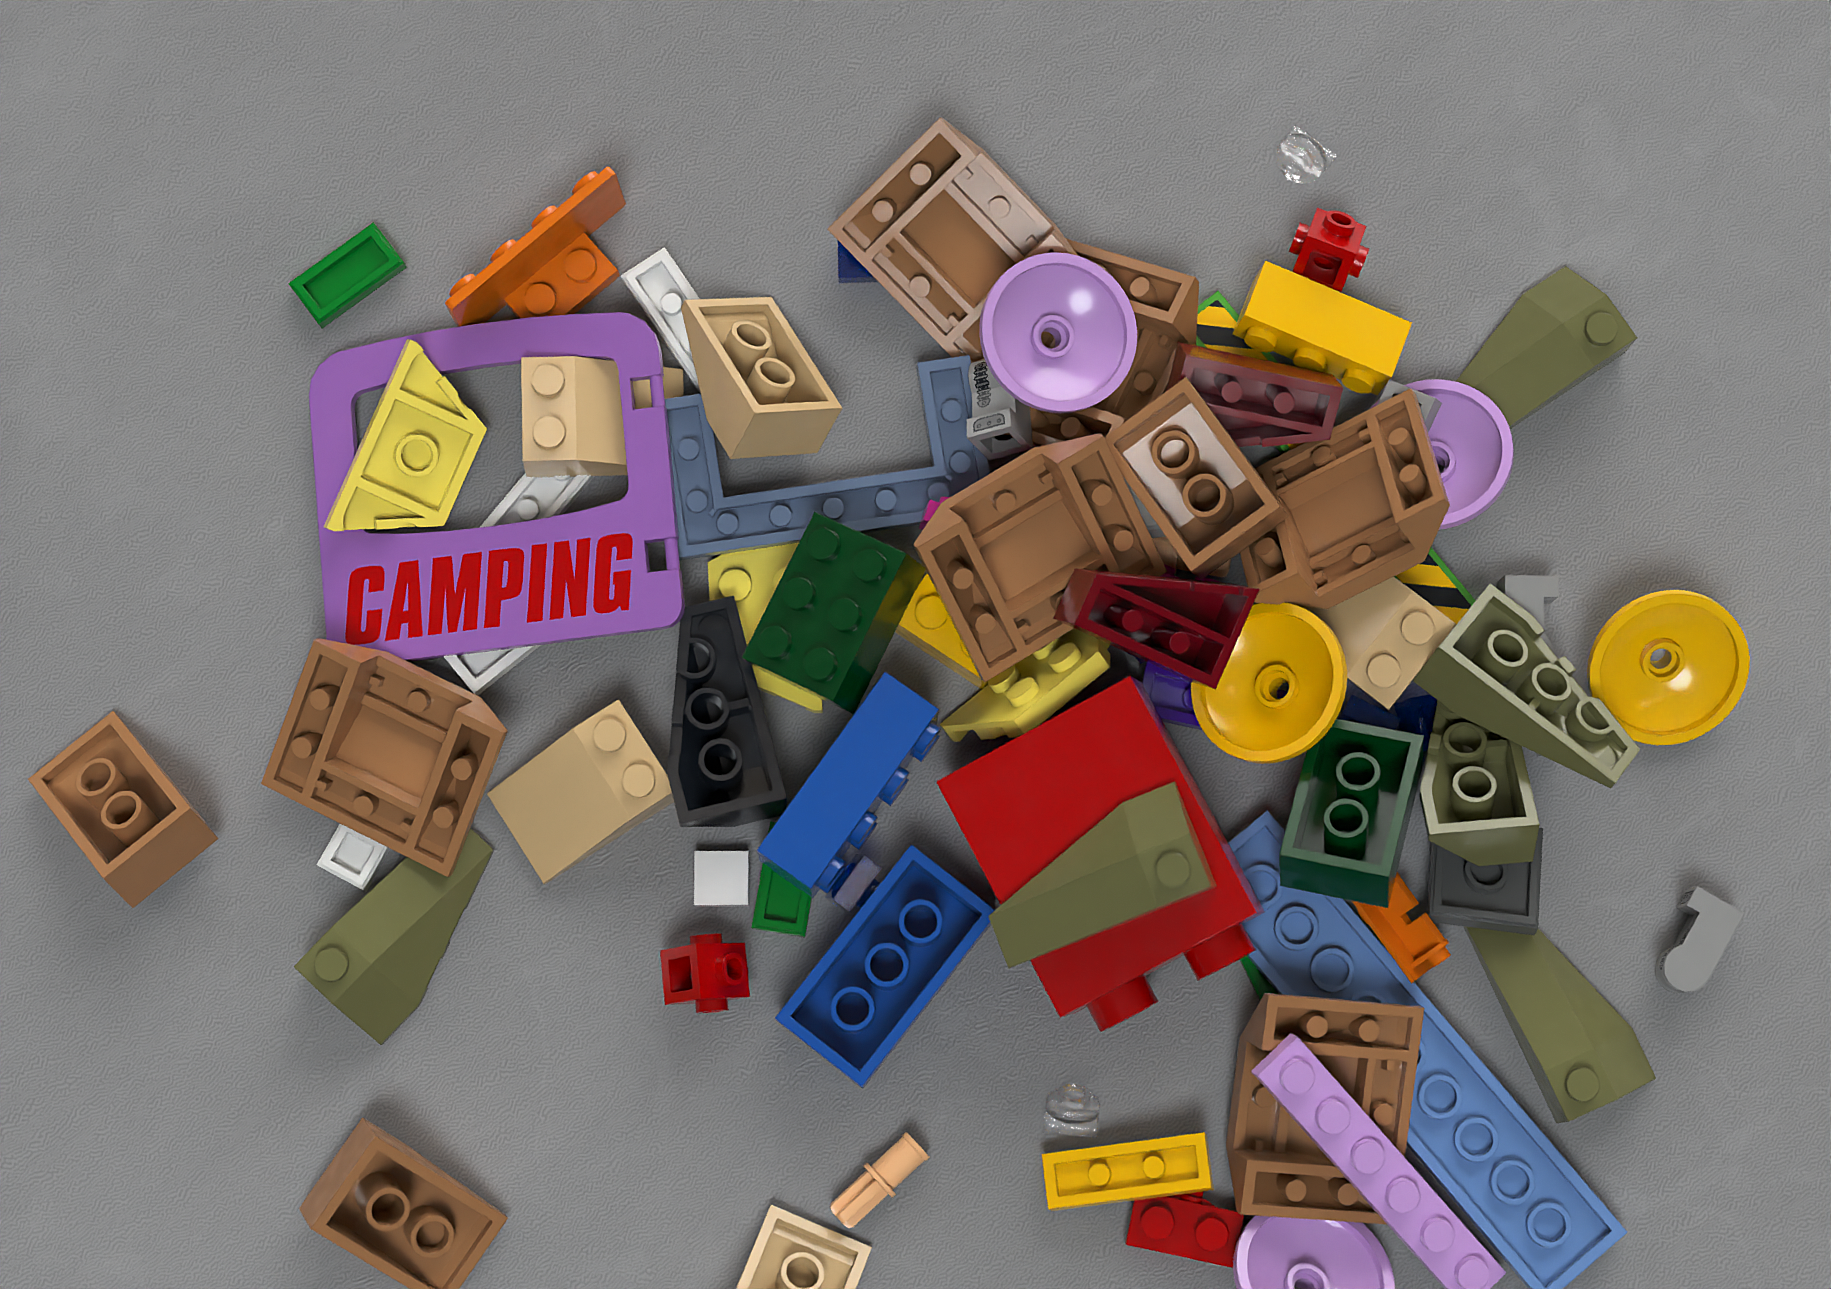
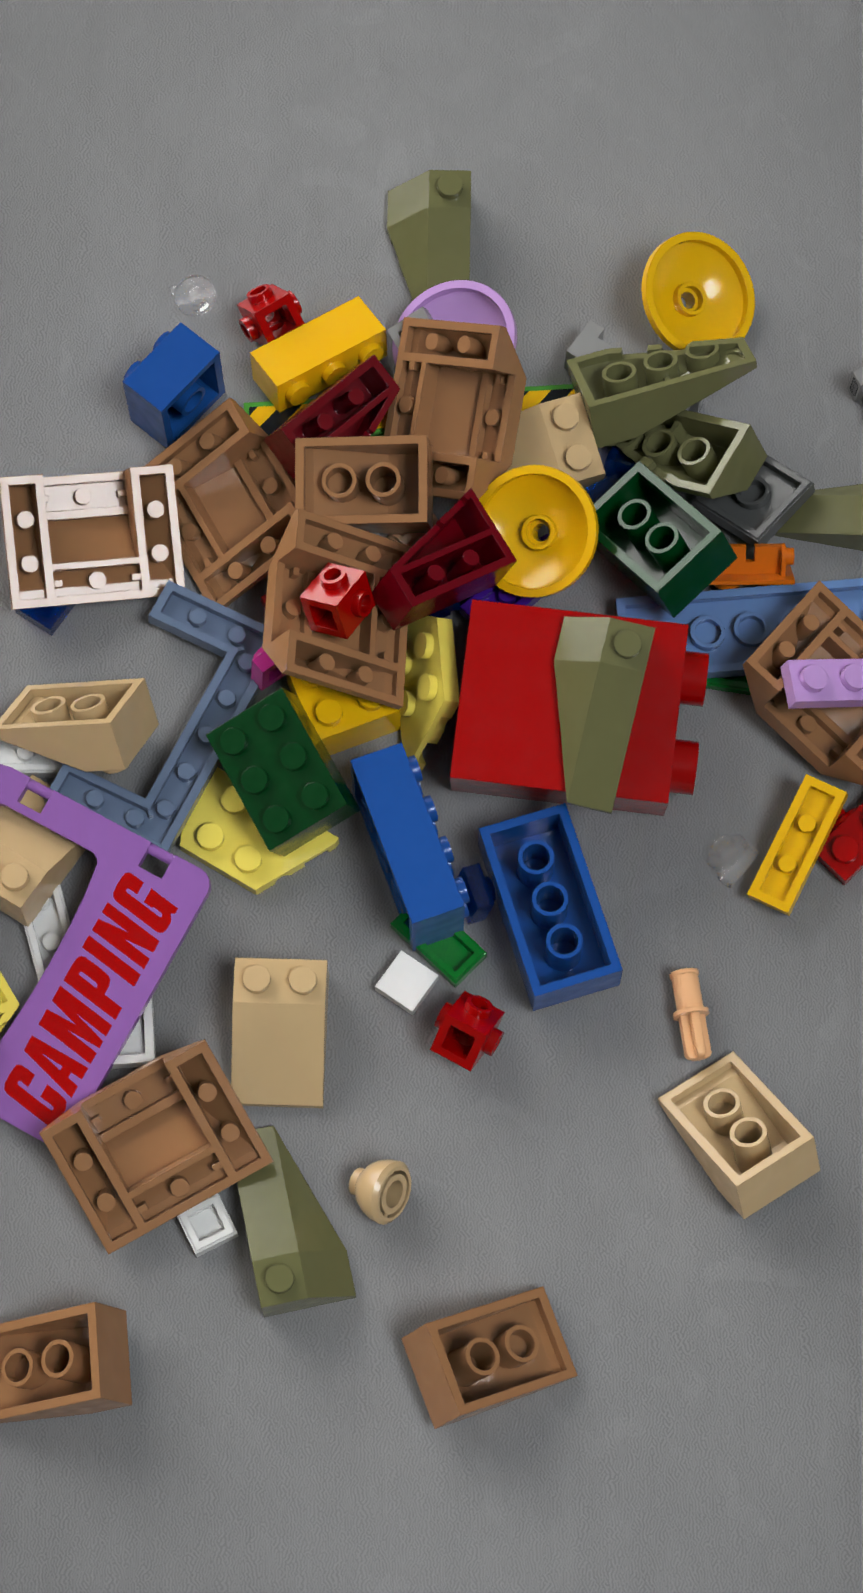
camera: 55 degrees left, 10 degrees down
black wedge [667,596,787,827] -> none
light grey leg [966,359,1033,460] -> none
lavender dish [979,252,1137,413] -> none
none -> blue brick [122,322,225,448]
none -> red brick [300,562,376,639]
none -> tan brick [349,1159,411,1225]

